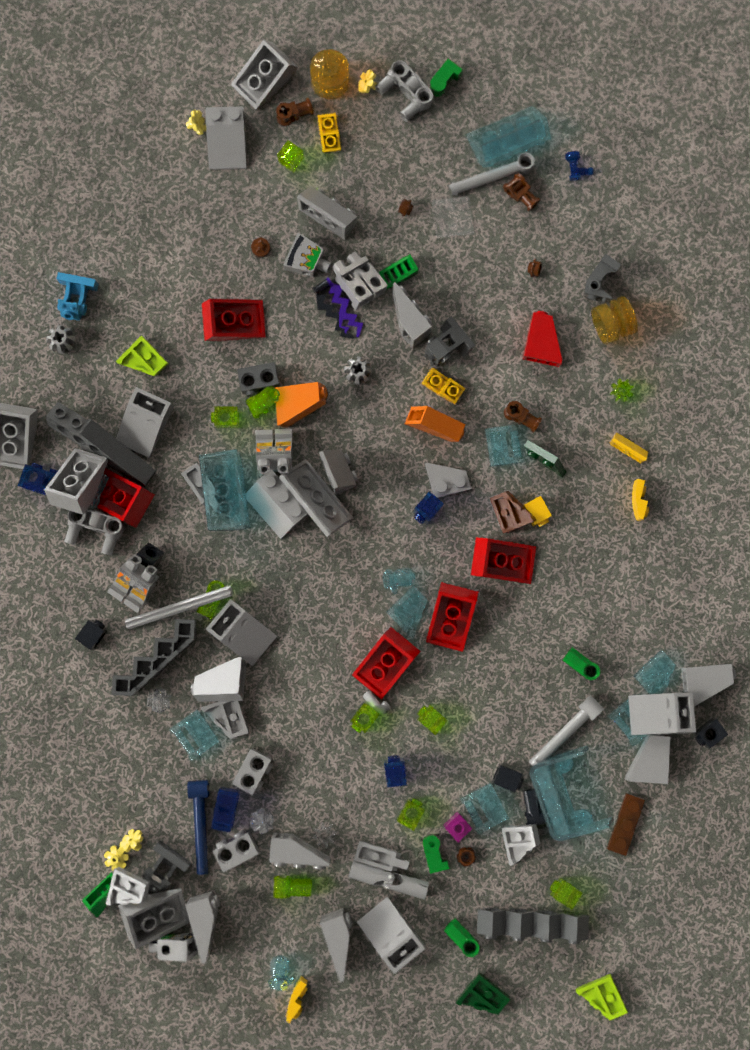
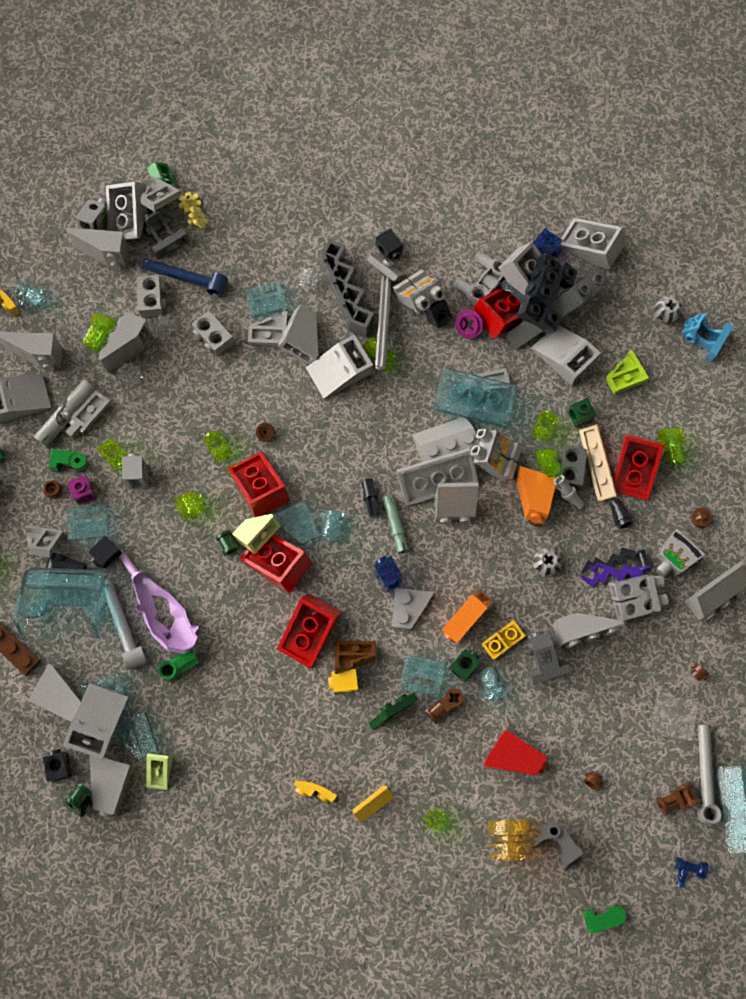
camera: 115 degrees right, 10 degrees down
clear blue brick [211,787,240,832] -> none
light grey arm [363,691,390,714] -> none
green slope [378,254,419,290] -> none
clear blue brick [384,755,407,788] -> none
none -> dark green piece [63,783,92,818]
none -> lavender piece [119,553,199,654]
none -> light grey brick [122,453,149,489]
none -> yellowish green slope [147,754,173,790]
none -> dark green bush [215,530,239,556]
none -> yellowish green slope [233,514,281,554]
none -> reddish brown tile [256,422,275,442]
none -> black axle [361,478,380,517]
none -> light grey plate [367,253,405,281]
none -> sand green pin [382,495,410,554]
none -> dark green brick [448,649,480,682]
none -> magenta gear [455,309,484,339]
none -> clear light blue animal [477,667,505,701]
none -> black bracket [517,253,578,334]
none -> light grey pin [553,475,584,511]
none -> dark green brick [567,398,596,428]
none -> tan tile [579,424,618,502]
none -> green leg [582,905,626,934]
none -> black cone [609,499,633,529]
none -> clear neon green piece [658,427,686,466]

